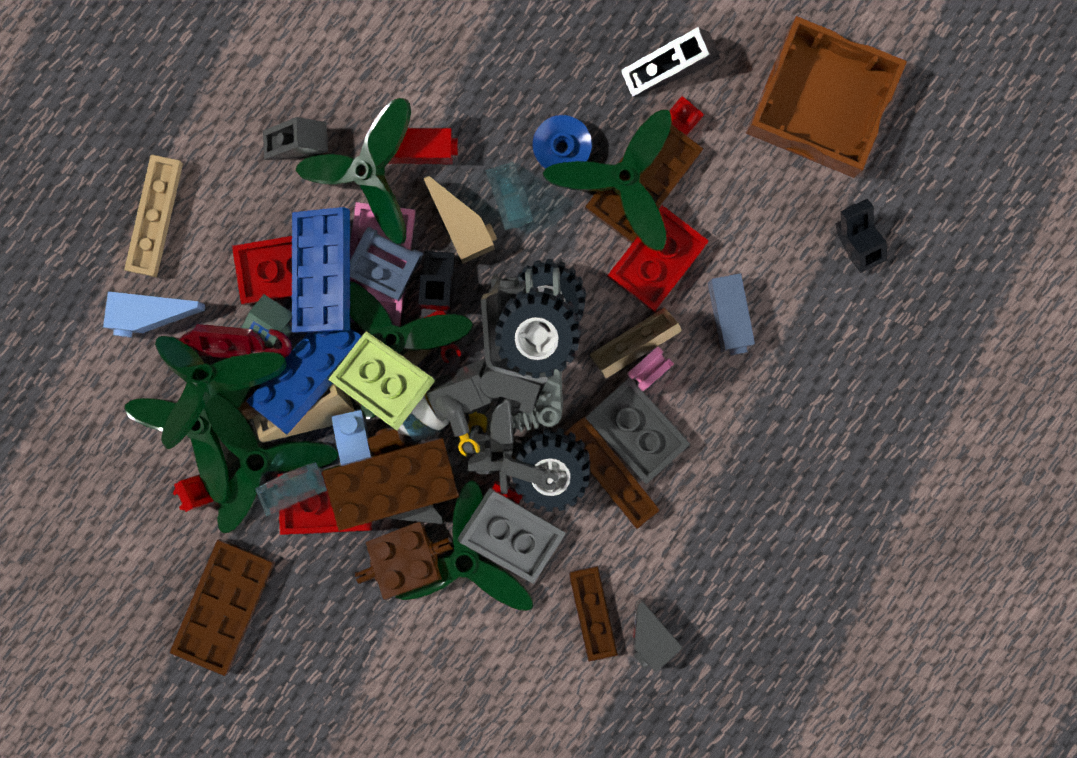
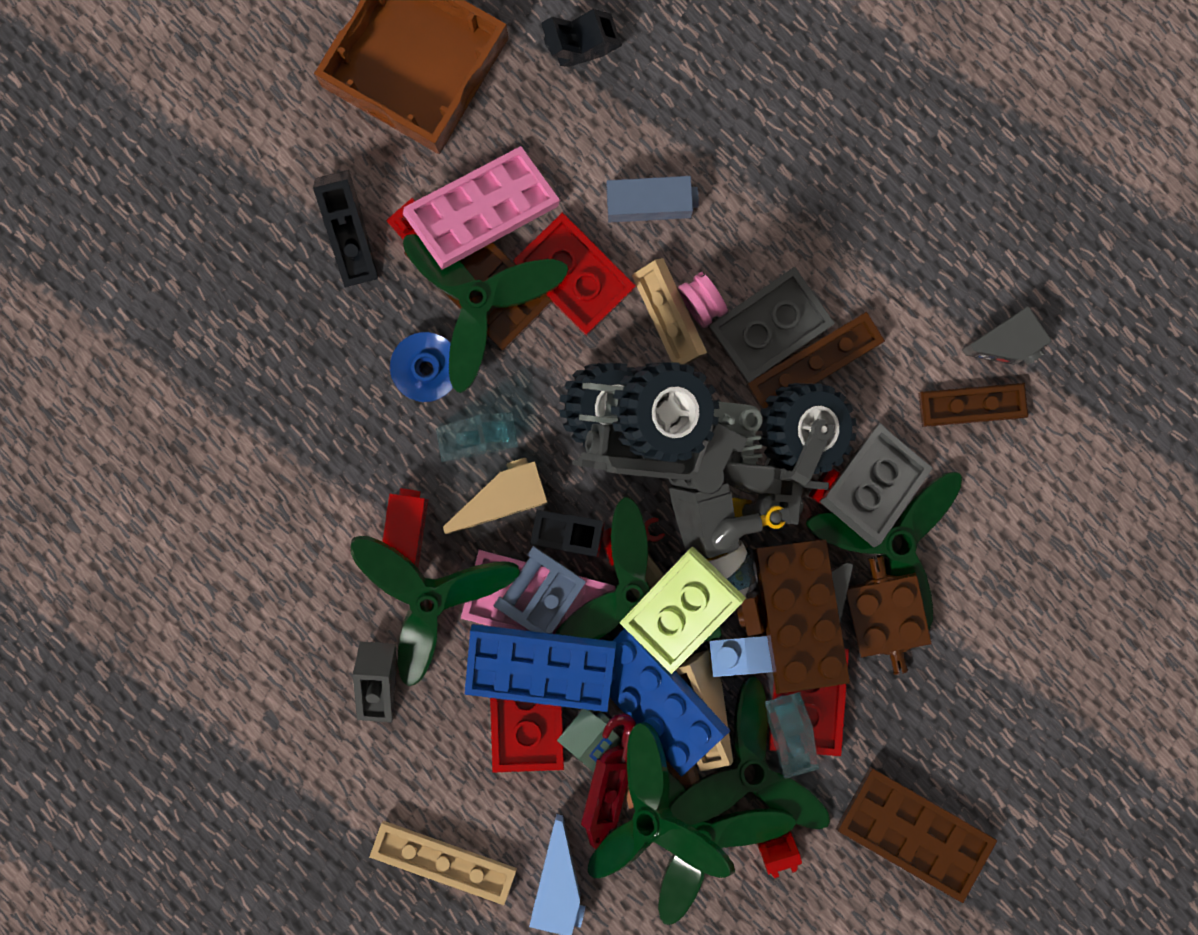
camera: 80 degrees left, 0 degrees up
none -> bright pink plate [403,146,560,270]

